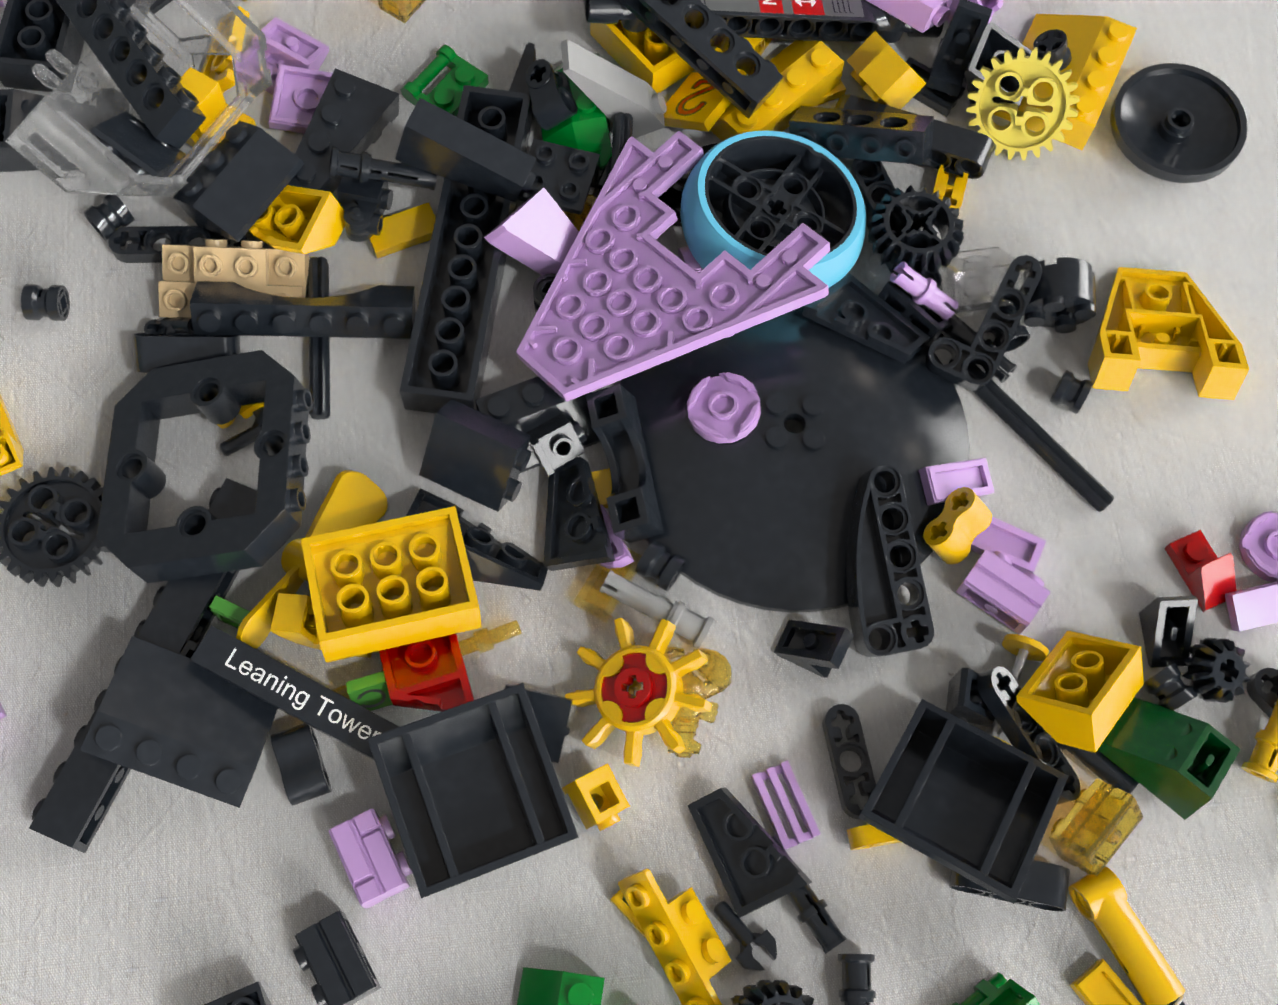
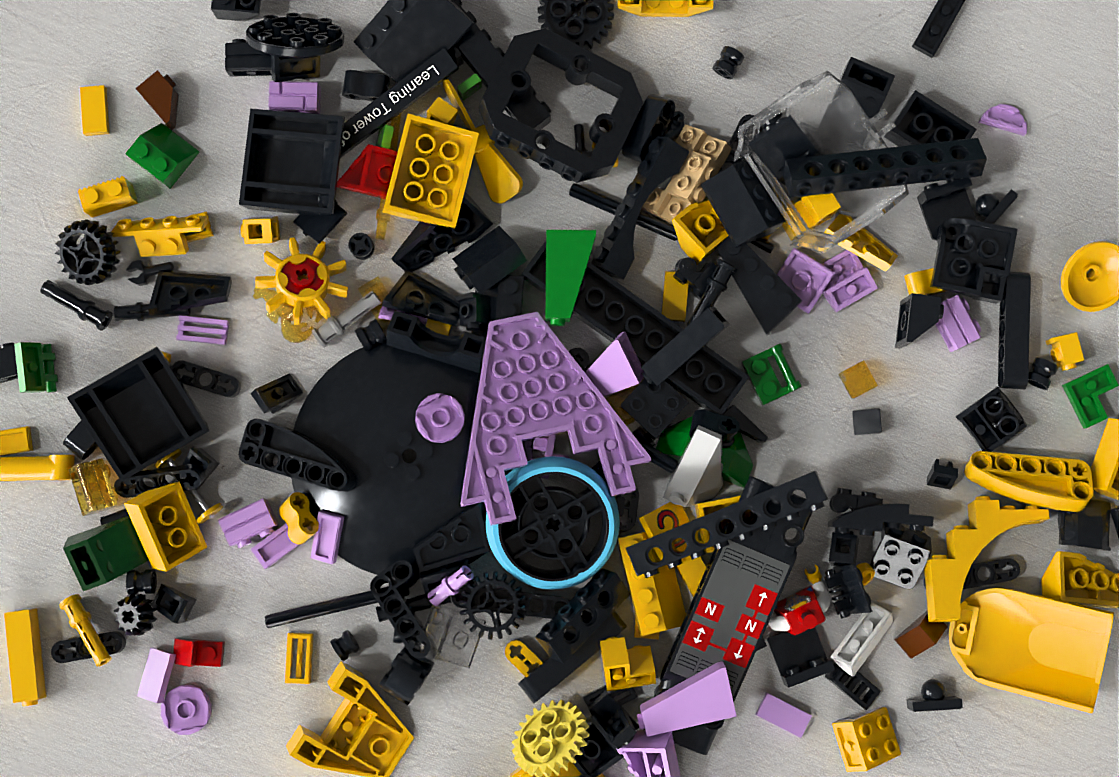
camera: 120 degrees right, 15 degrees up
none -> black bracket [246,13,344,82]
none -> yellow tile [285,633,314,684]
none -> black wheel [348,233,375,260]
none -> green slope [545,230,596,326]

